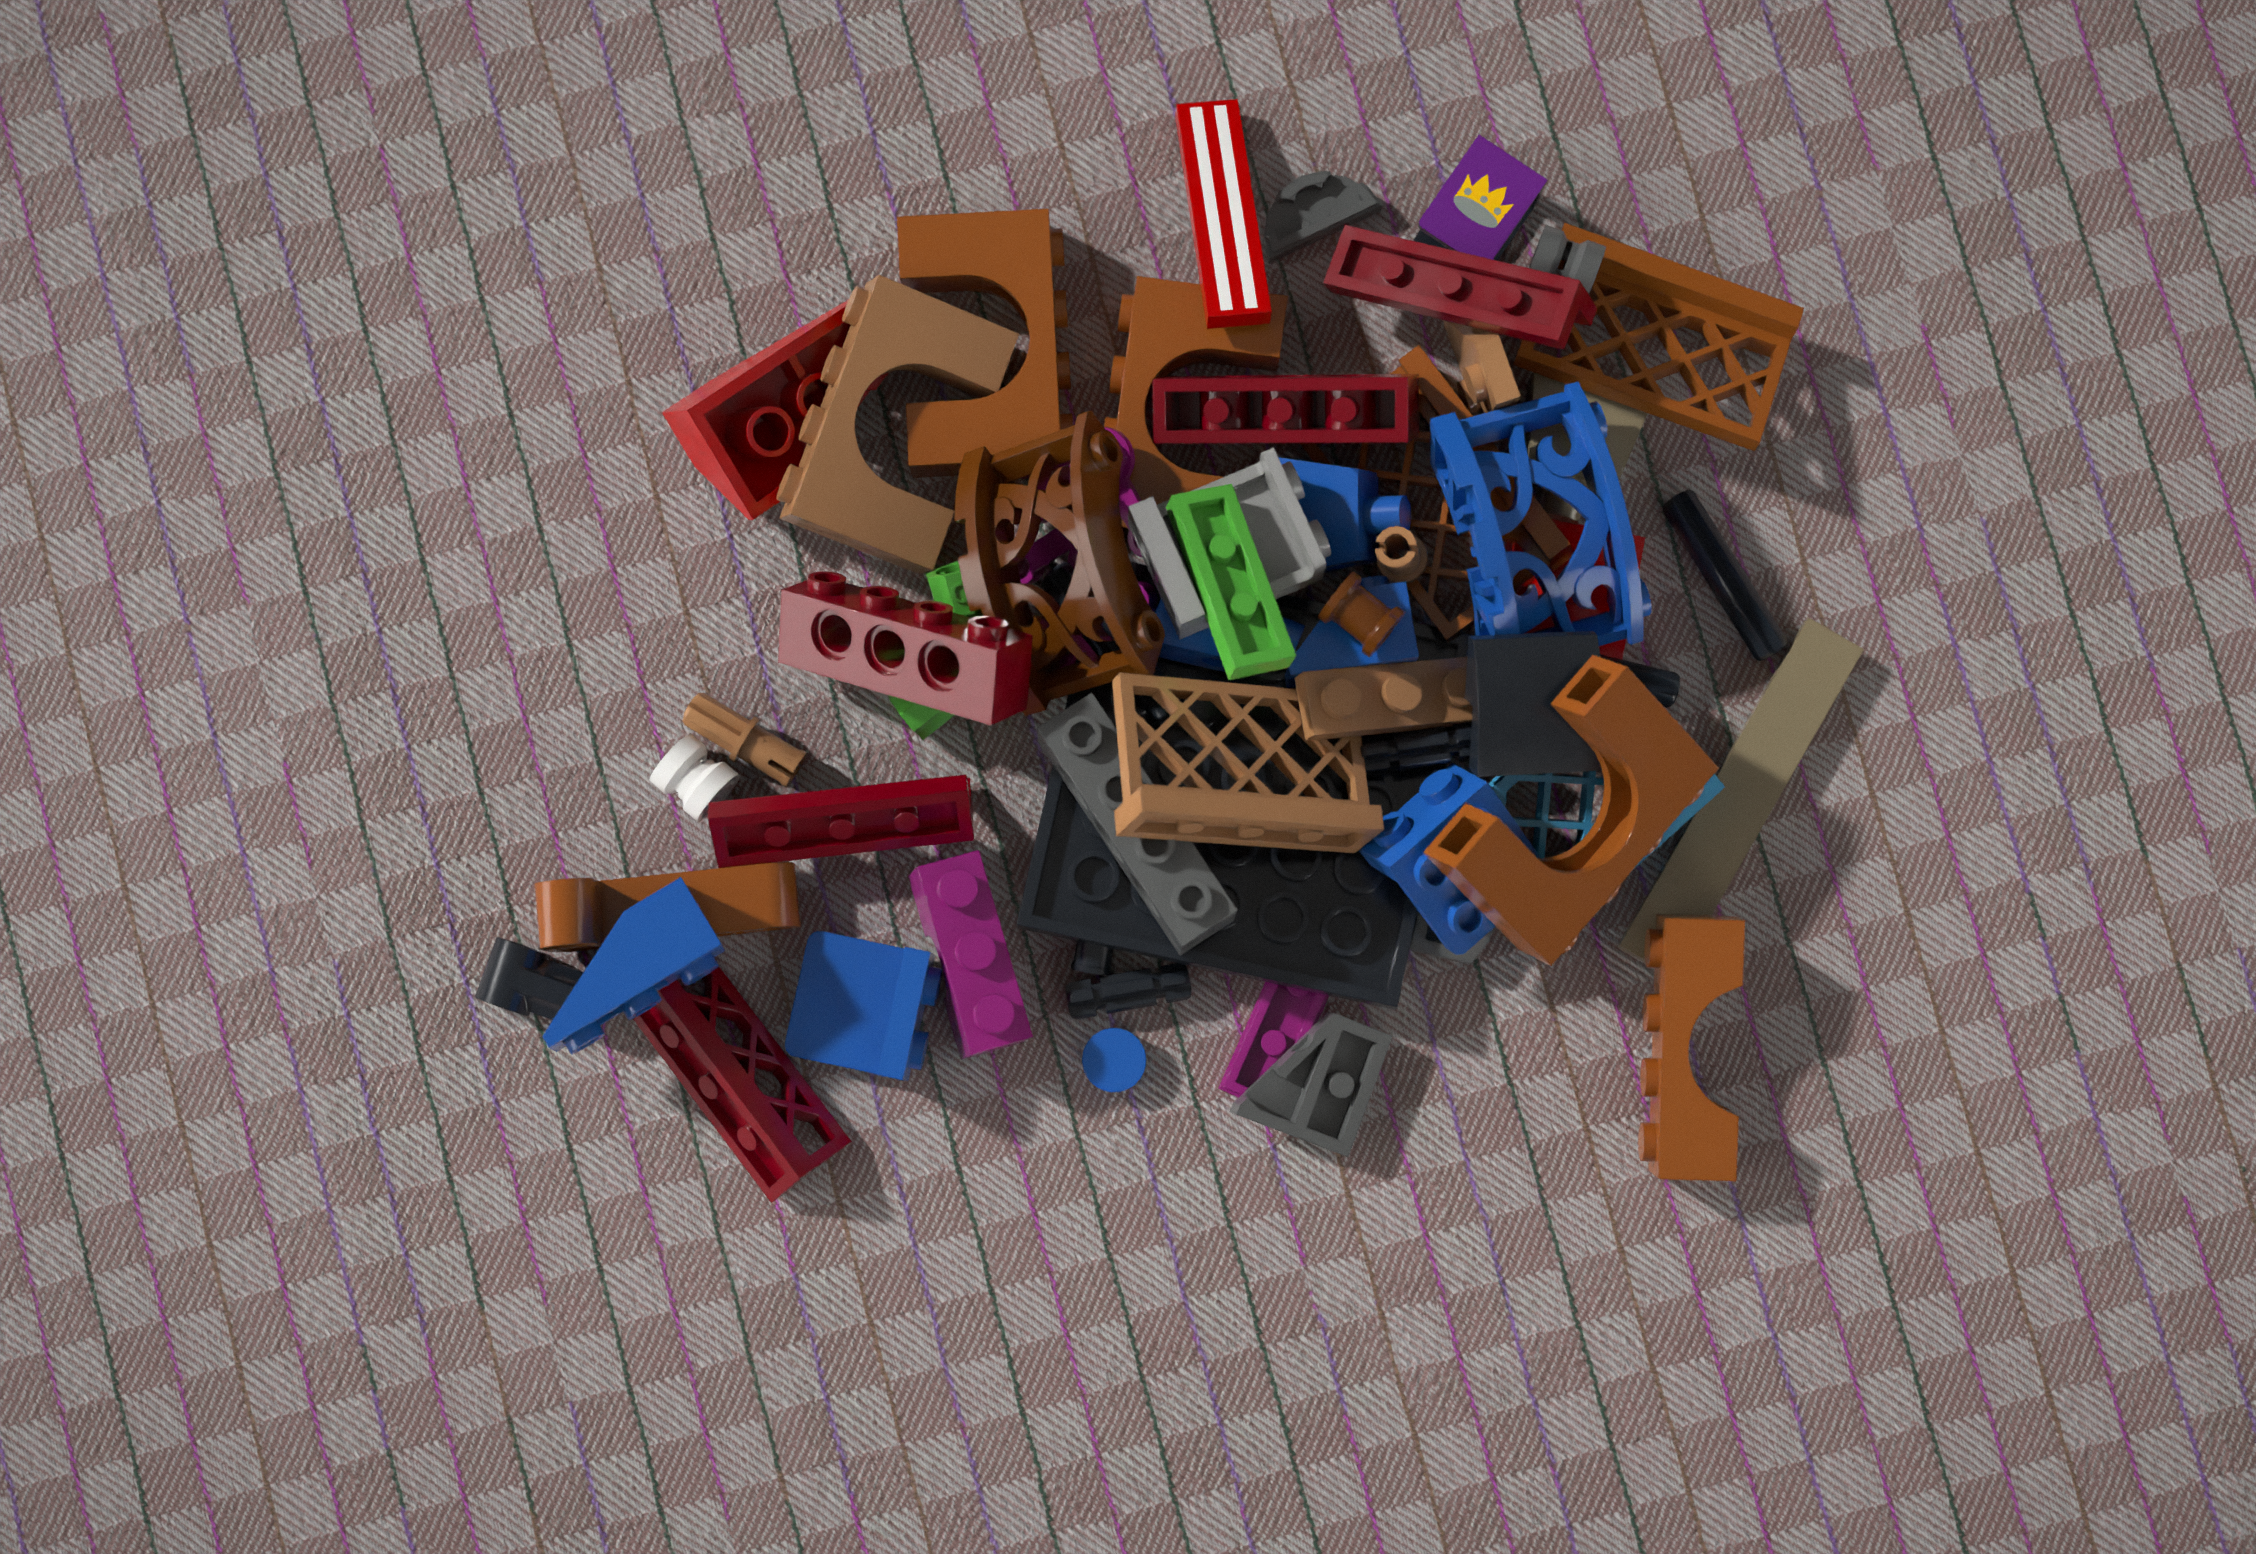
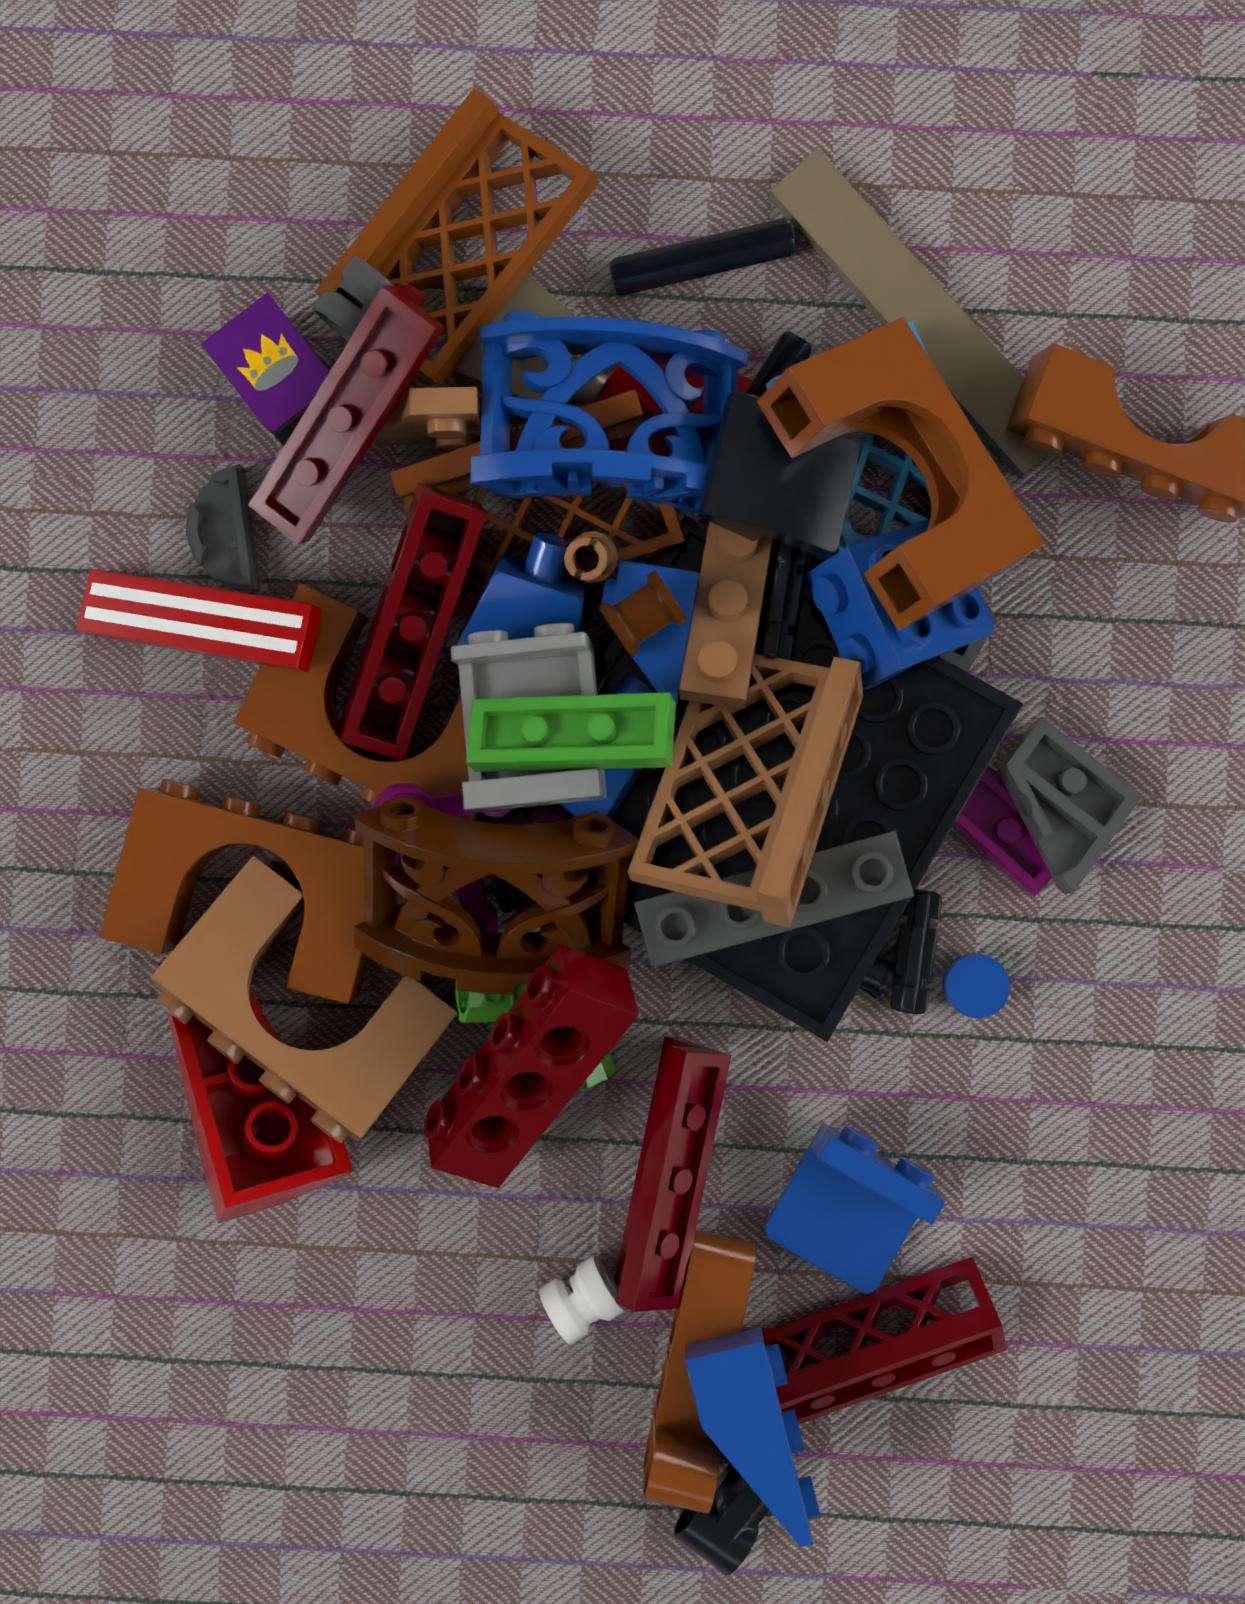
camera: 80 degrees left, 5 degrees up
medium nougat axle [682,693,808,788] -> none
magenta arch [908,850,1033,1060] -> none

